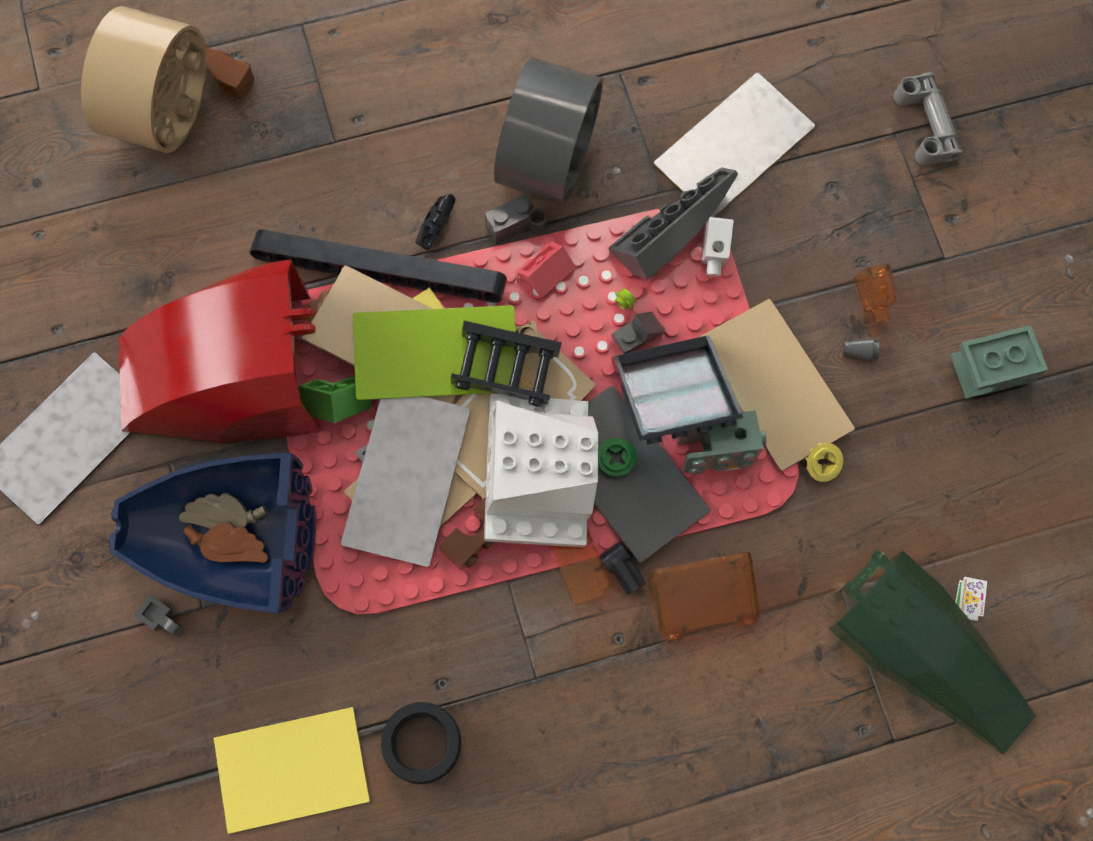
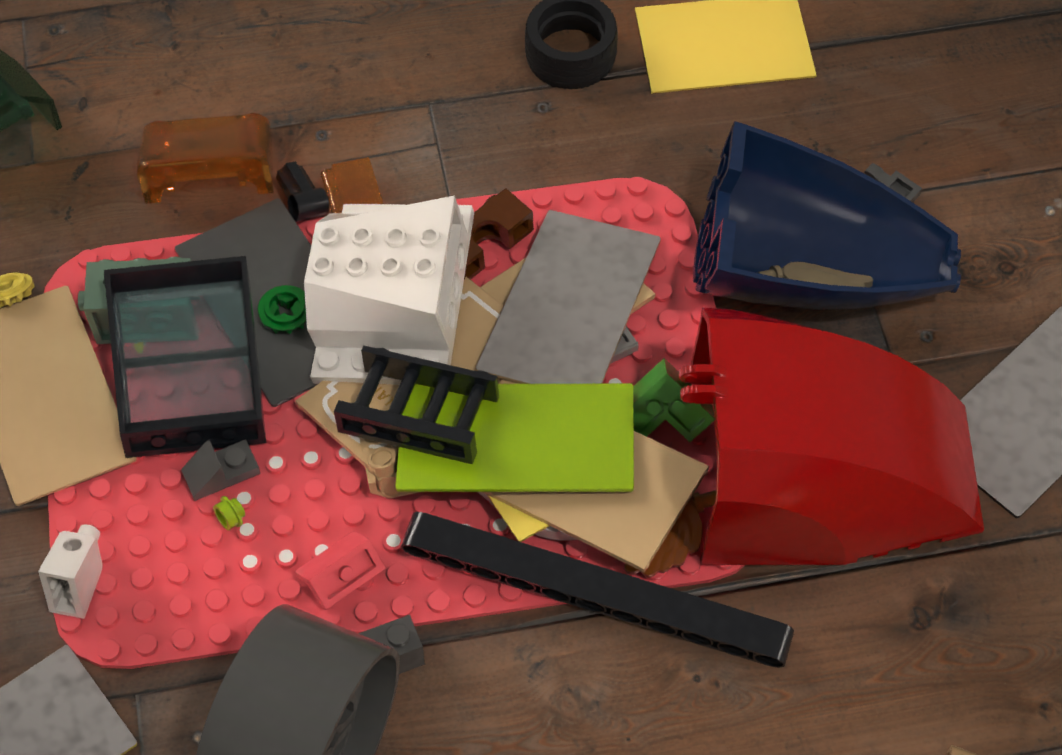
camera: 170 degrees left, 15 degrees down
dark orange animal [183,522,269,563] -> none
black hinge [415,194,456,250] -> none
dark grey wedge [608,167,738,279] -> none

